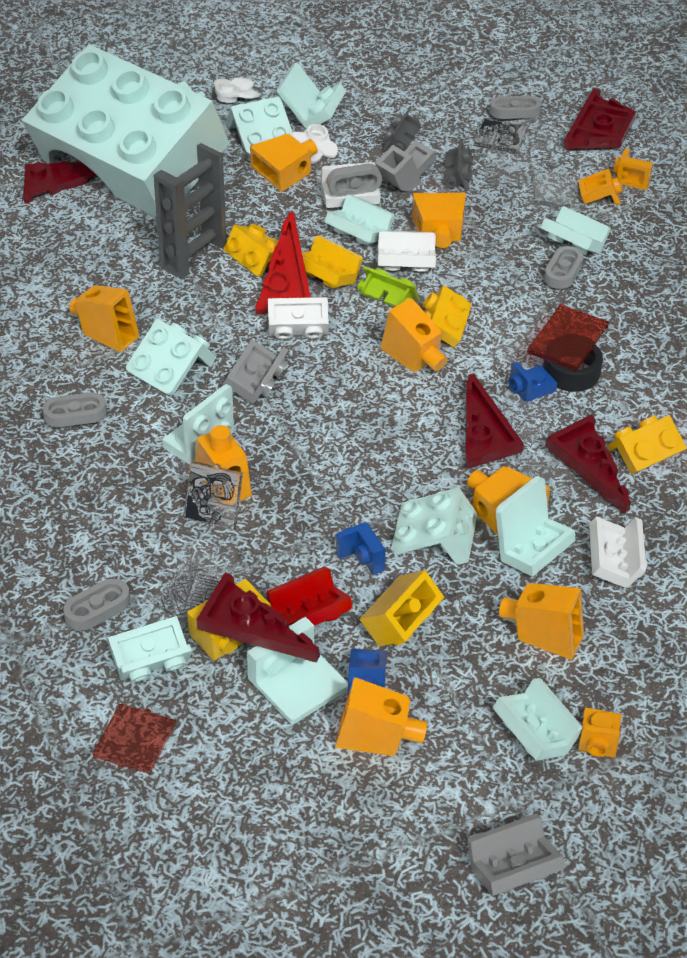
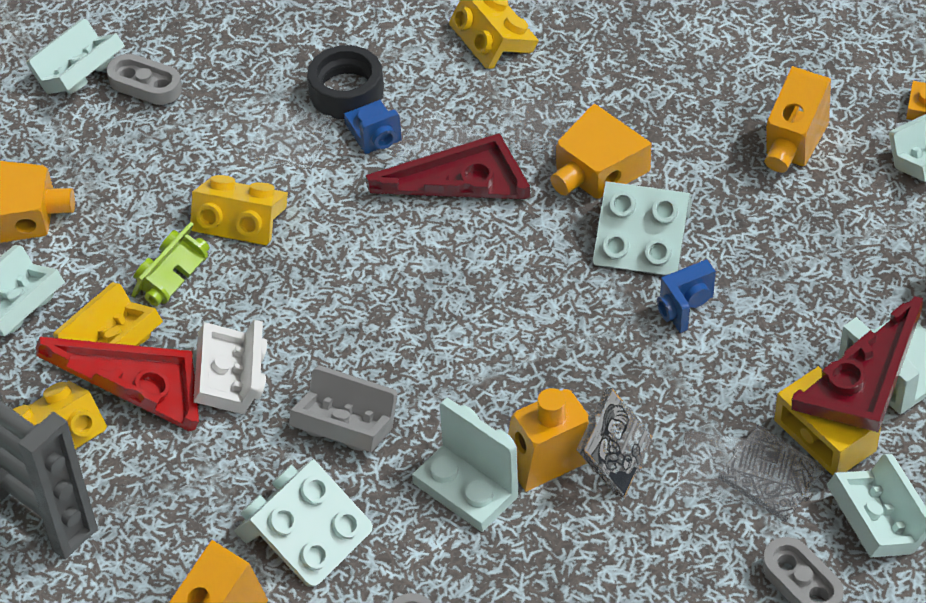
camera: 85 degrees left, 5 degrees up
red bracket [266,566,353,627] -> none
blue bracket [348,649,387,694] -> none
yellow brick [359,570,444,646] -> none
white bracket [378,230,436,272] -> none
light orange torso [380,298,448,372] -> none
light aqua bracket [496,476,576,577] -> none
clear red piece [527,304,609,371] -> none
dark red wing [545,415,631,513] -> none
white bracket [589,516,647,588] -> none

